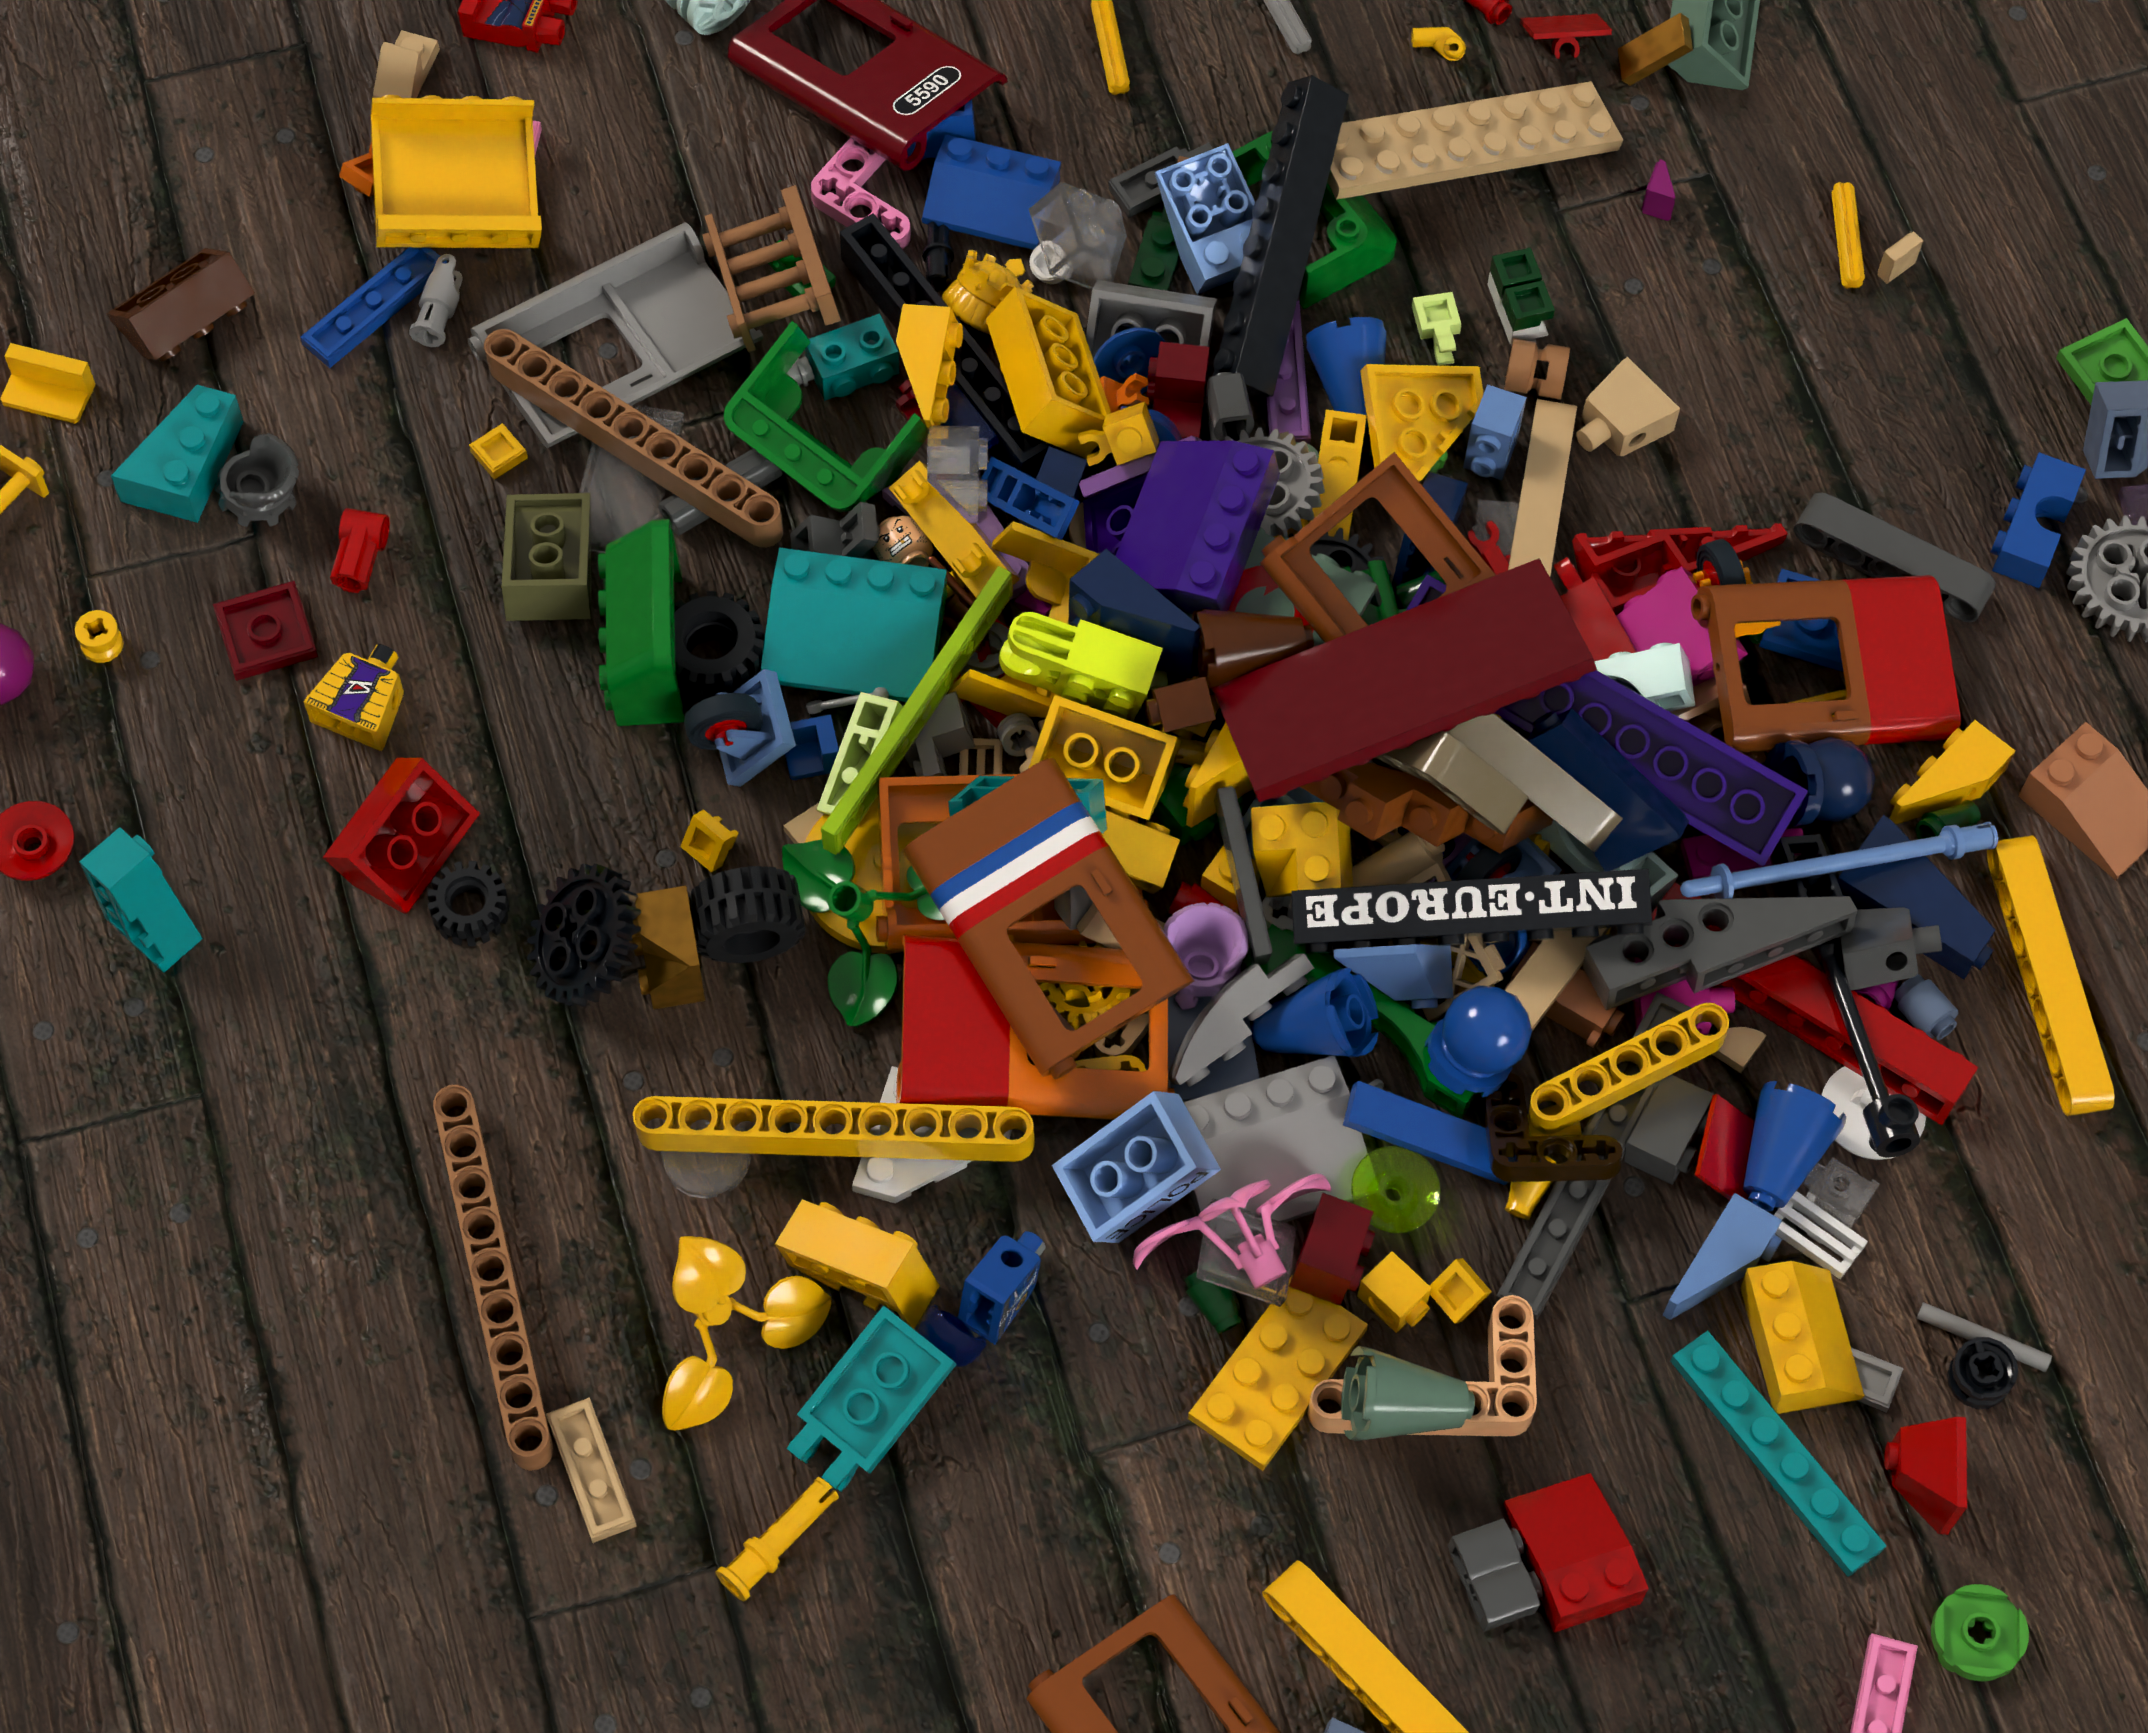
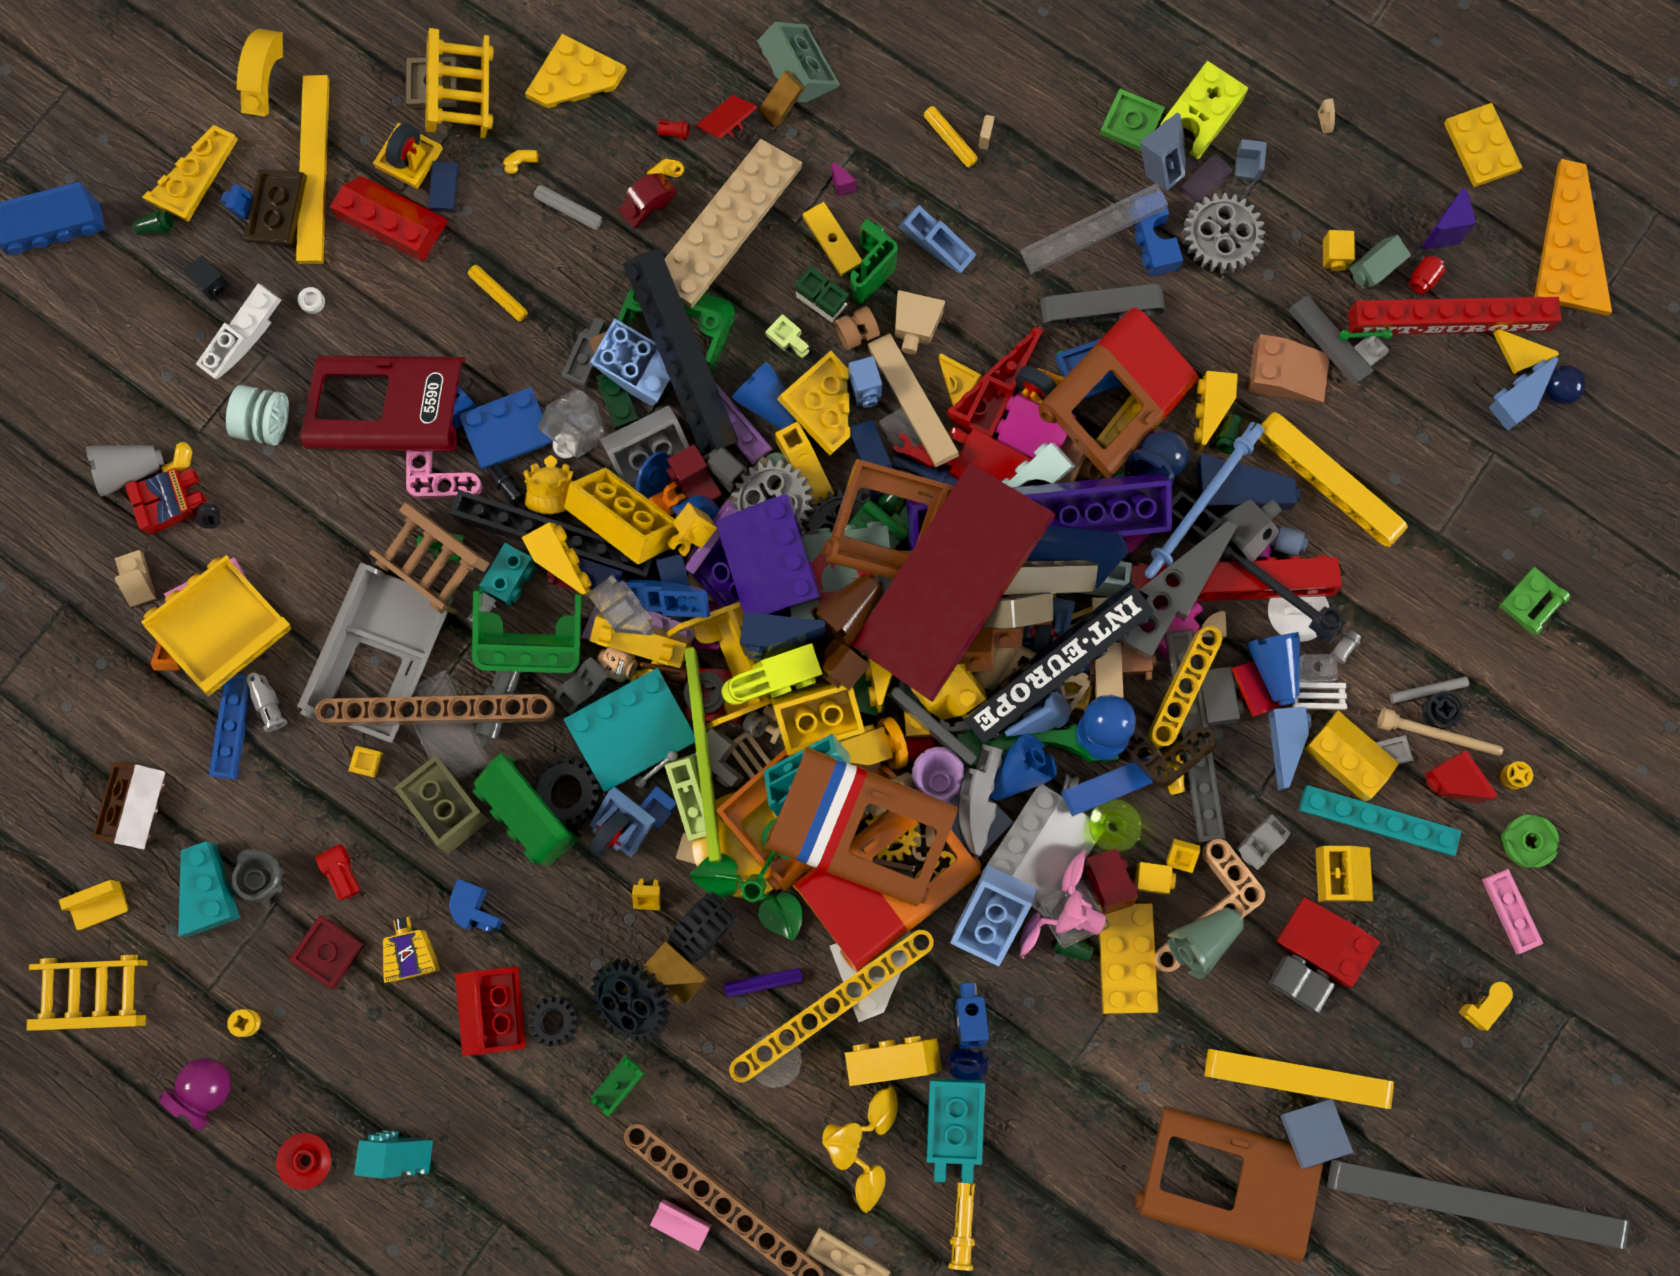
camera: 35 degrees left, 15 degrees up
none -> black bush [196,503,220,529]
none -> blue brick [449,879,504,932]
none -> green hinge [590,1055,646,1117]
none -> dark red brick [618,173,677,228]
none -> bright pink panel [650,1199,712,1251]
none -> dark purple axle [724,968,803,997]
none -> yellow tile [802,202,862,277]
none -> green piece [850,219,898,305]
none -> light orange tile [876,717,908,769]
none -> medium blue slope [898,205,976,274]
none -> yellow tile [939,354,982,406]
none -> clear tile [1020,183,1168,274]
none -> light grey brick [1237,814,1291,870]
none -> yellow slope [1315,846,1373,902]
none -> light grey pin [1330,629,1361,664]
none -> tan piece [1377,708,1503,756]
none -> yellow wheel [1500,761,1533,790]

